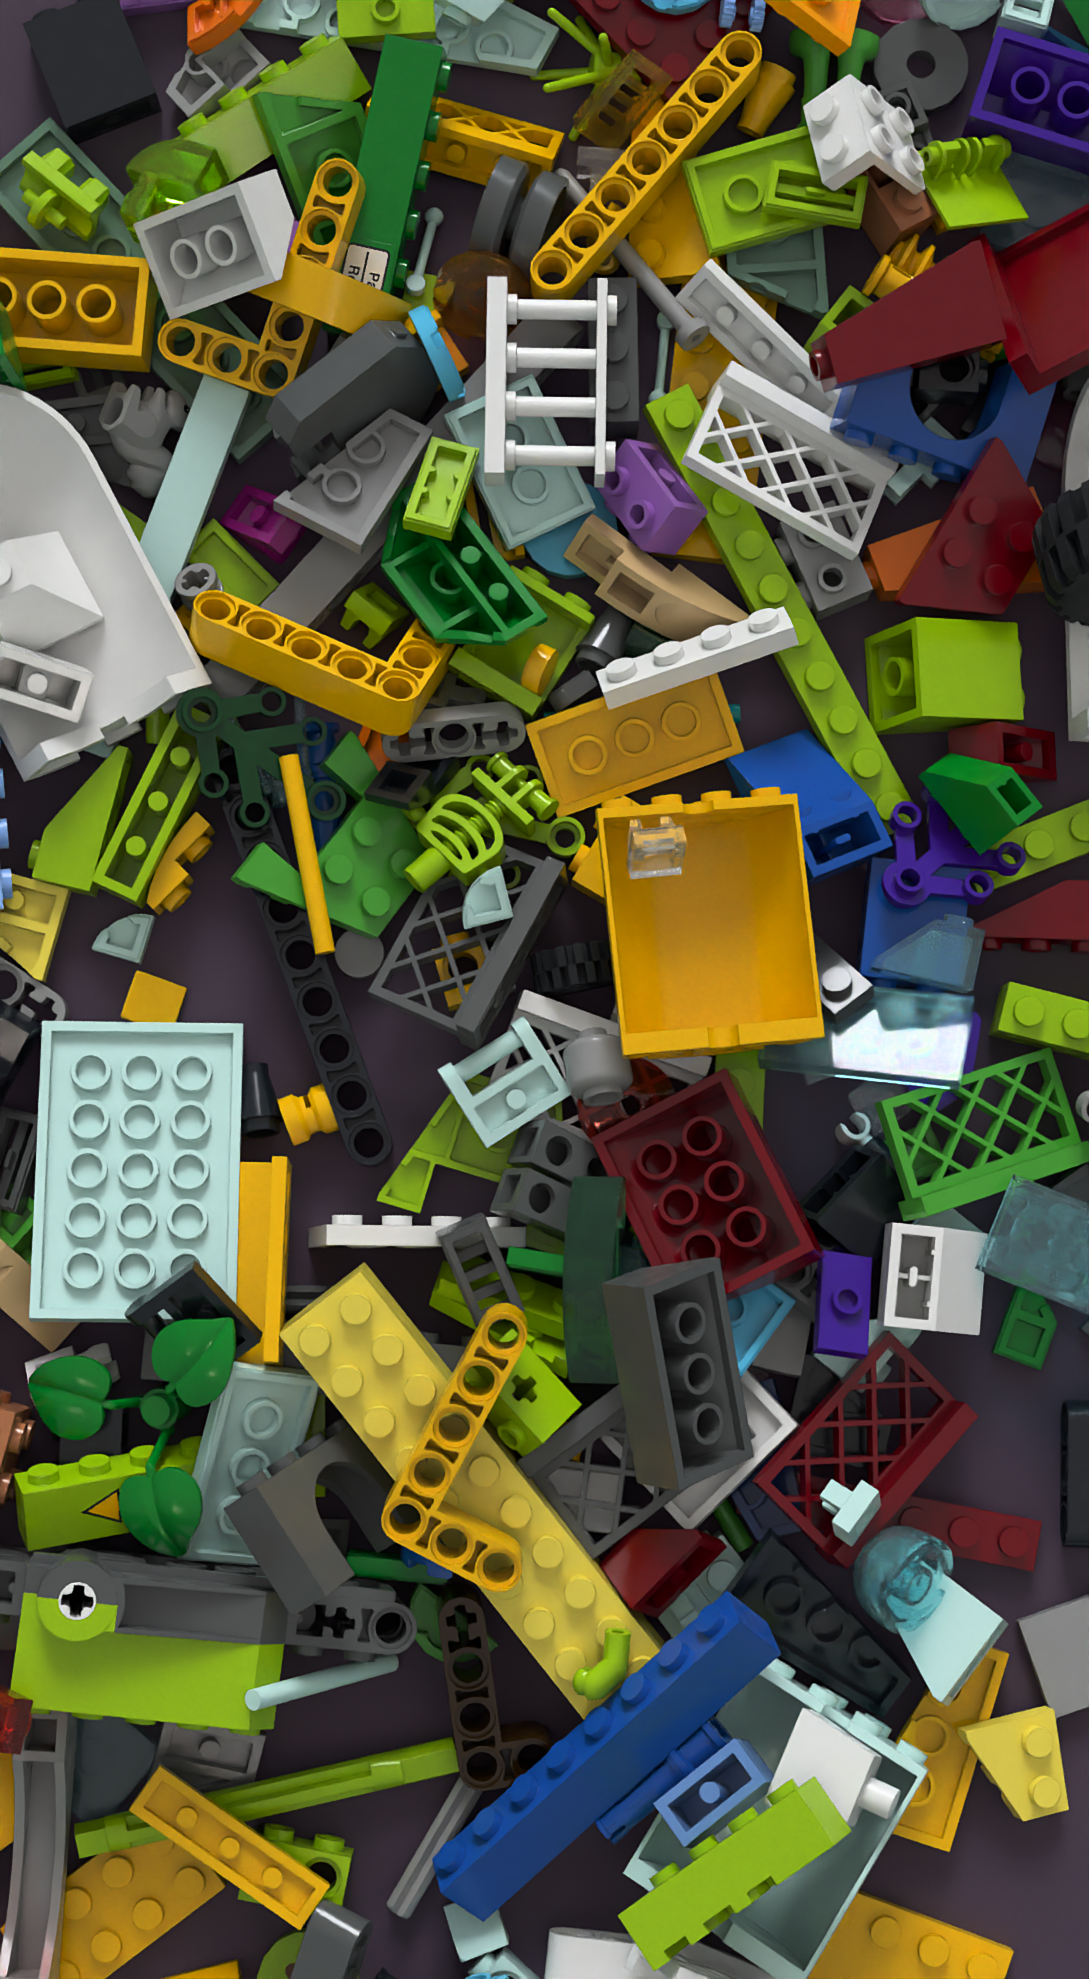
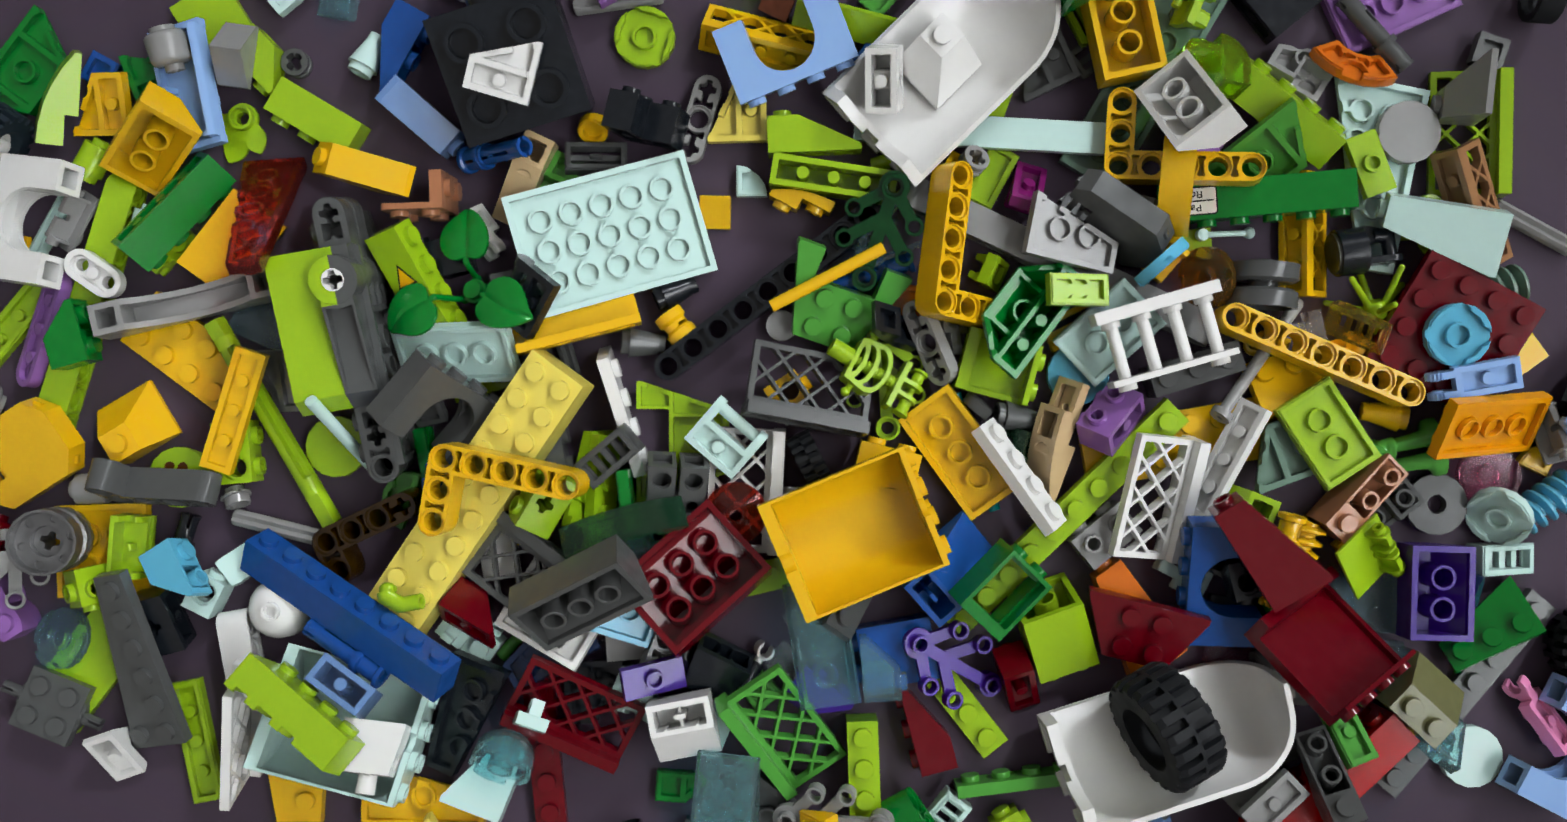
camera: 75 degrees right, 5 degrees up
light grey animal [98,382,190,499] -> none
light aqua tile [462,866,513,929] -> none
yellow tile [521,643,559,696] -> none
light grey head [563,1027,633,1107] -> none
clear tile [626,816,687,879] -> none
light aqua hinge [649,312,674,403] -> none
lime tile [762,159,869,230] -> none
white bracket [803,74,925,195] -> none
green slope [918,753,1043,855] -> none
none -> light grey plate [220,485,252,510]
none -> white cylinder [248,584,311,638]
none -> lime tile [305,416,362,477]
none -> dark grey cone [620,327,666,358]
none -> green window [948,538,1053,642]
none -> black piece [1324,226,1404,277]

